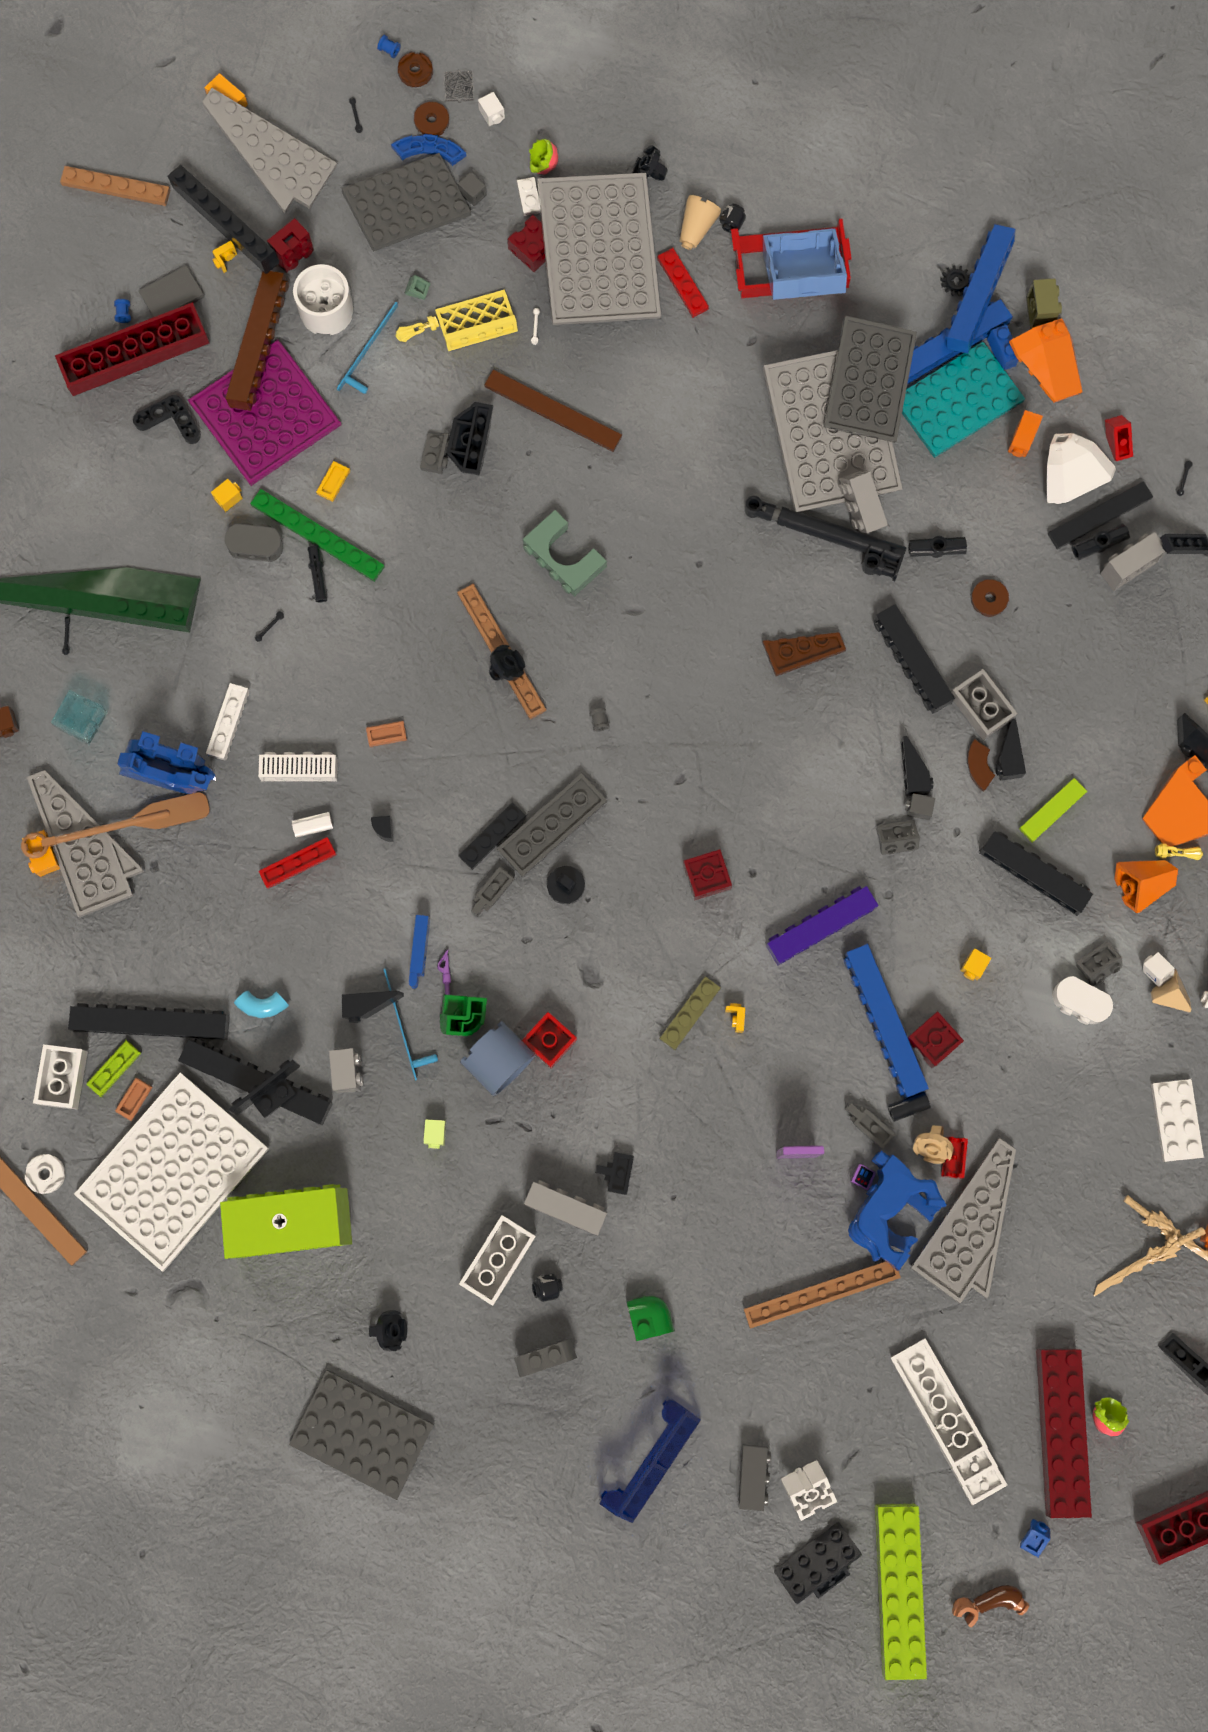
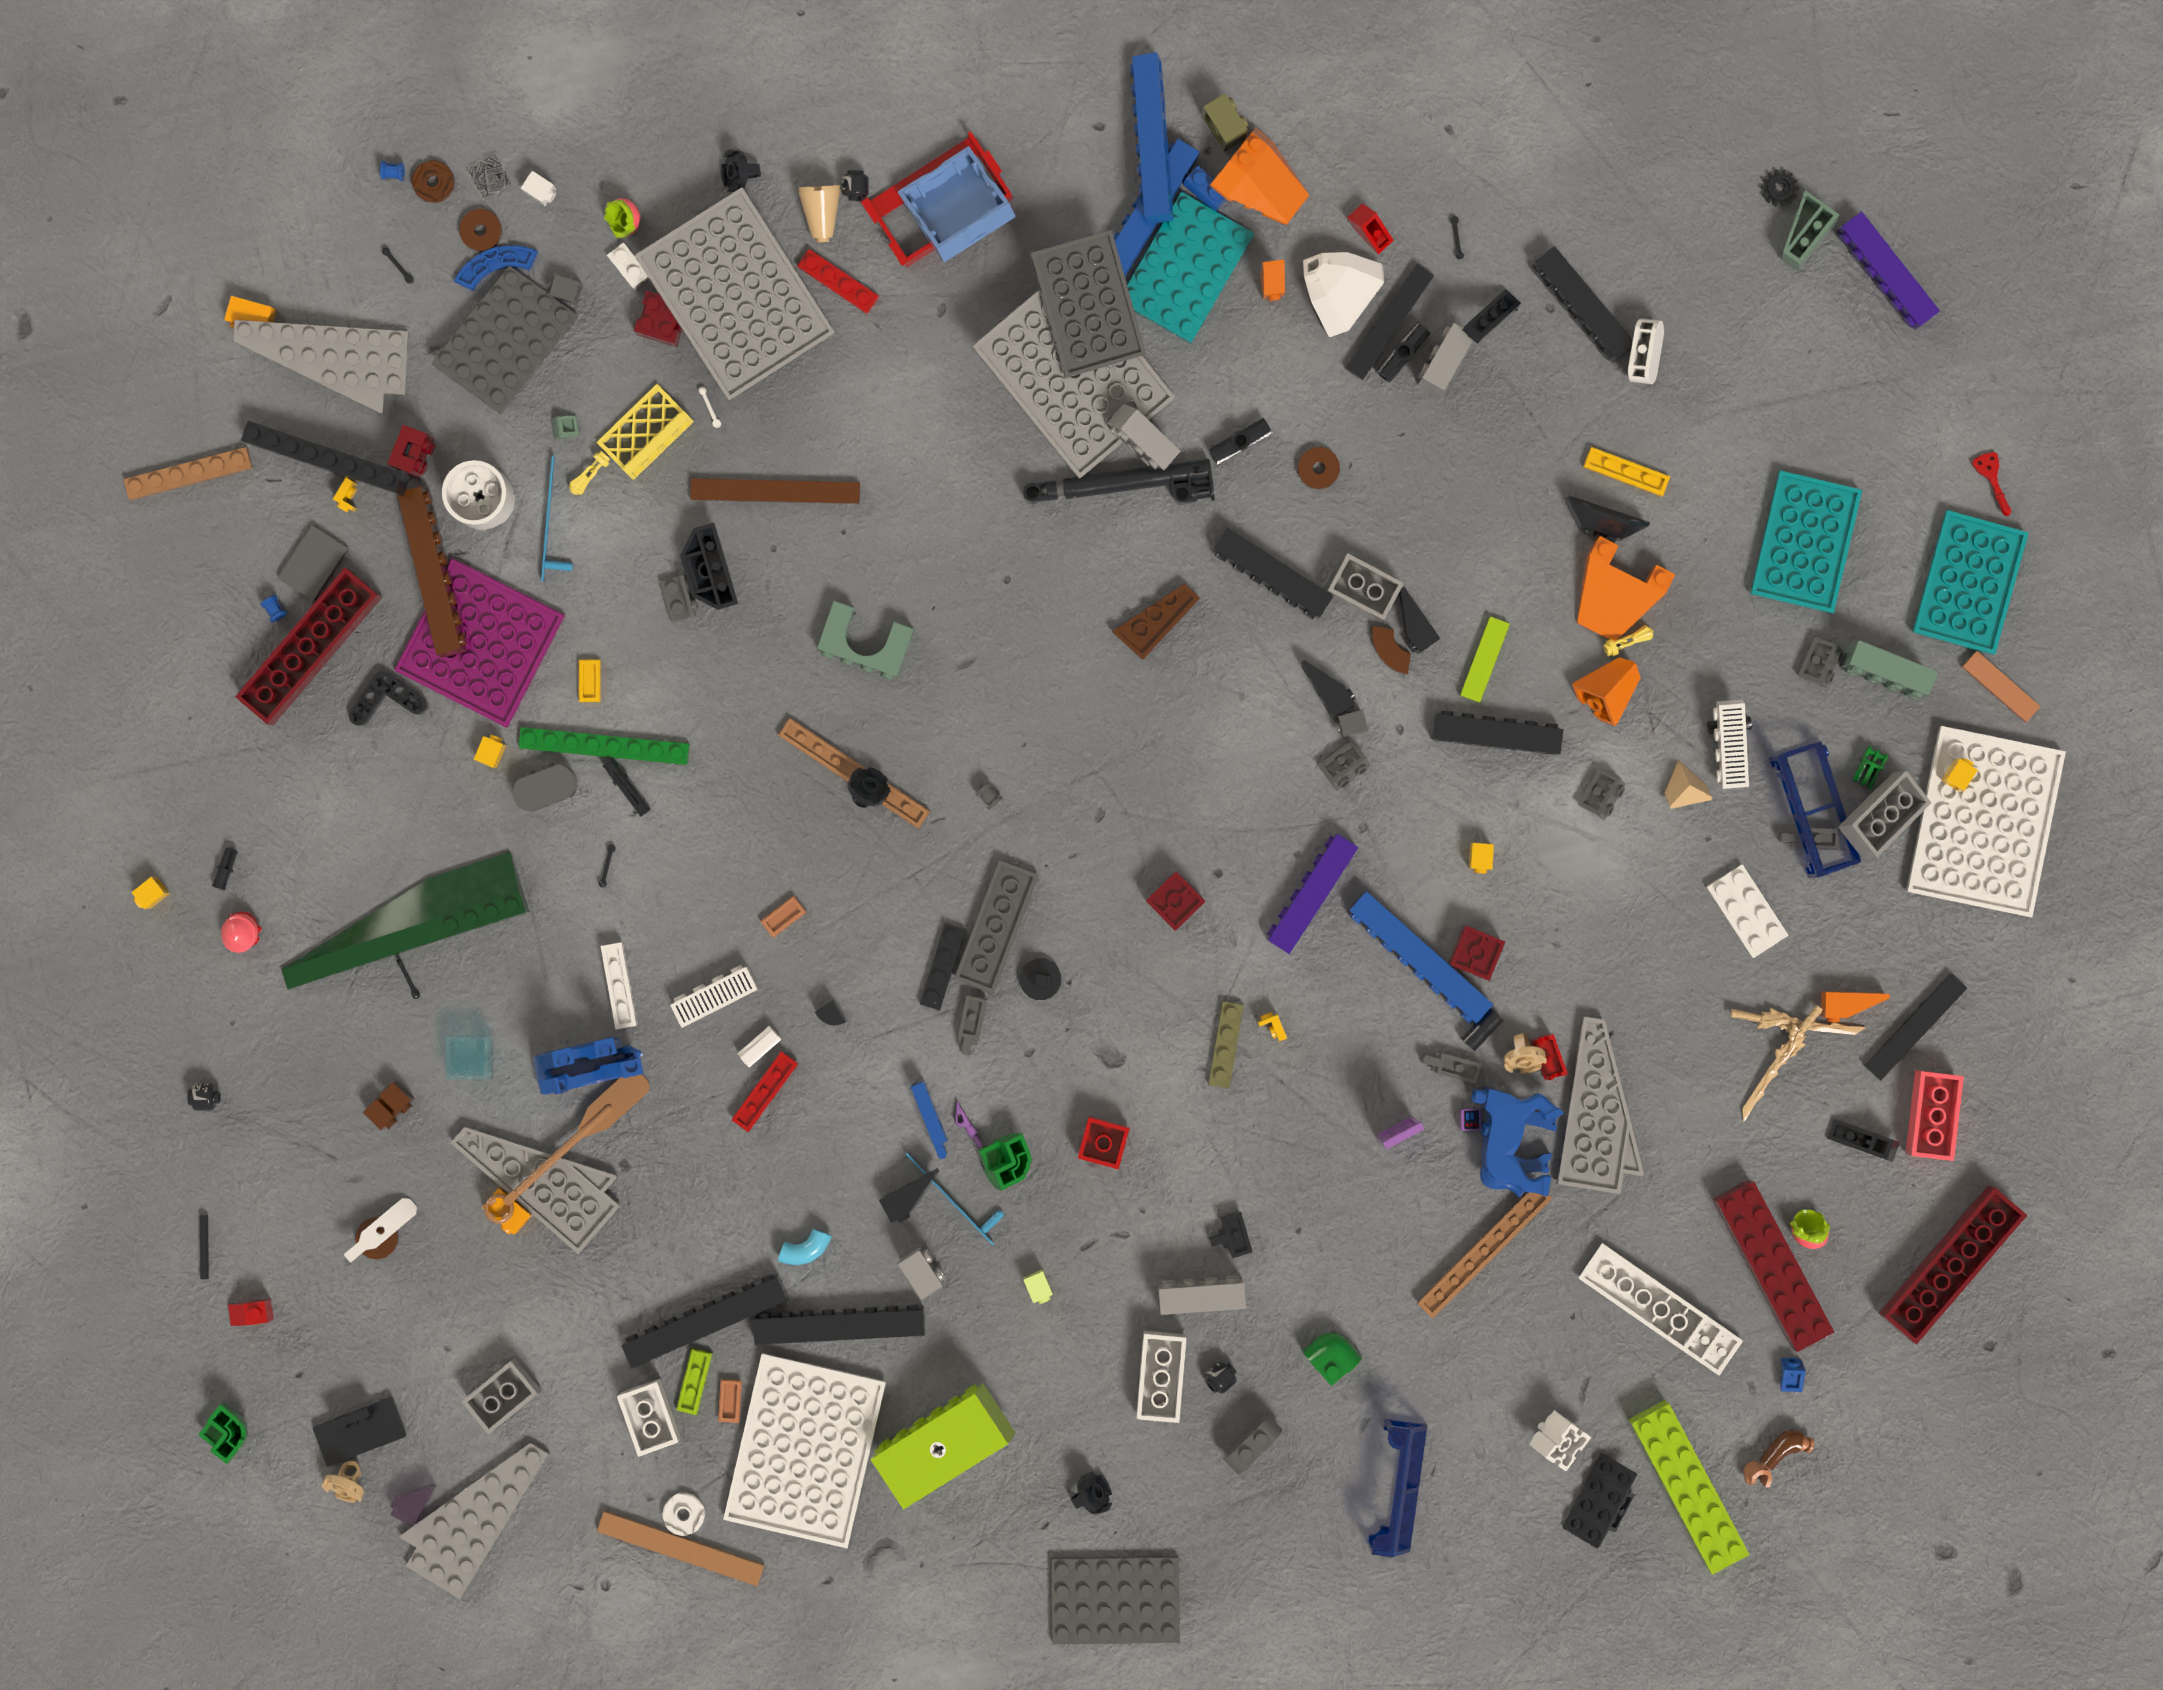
camera: 25 degrees left, 10 degrees up
black bracket [229,1060,300,1119] -> none
sand blue brick [460,1021,536,1097] -> none
dark grey brick [738,1444,771,1511] -> none
black gear [940,265,971,296] -> none
white brick [1053,976,1113,1025] -> none
white brick [1143,952,1175,987] -> none

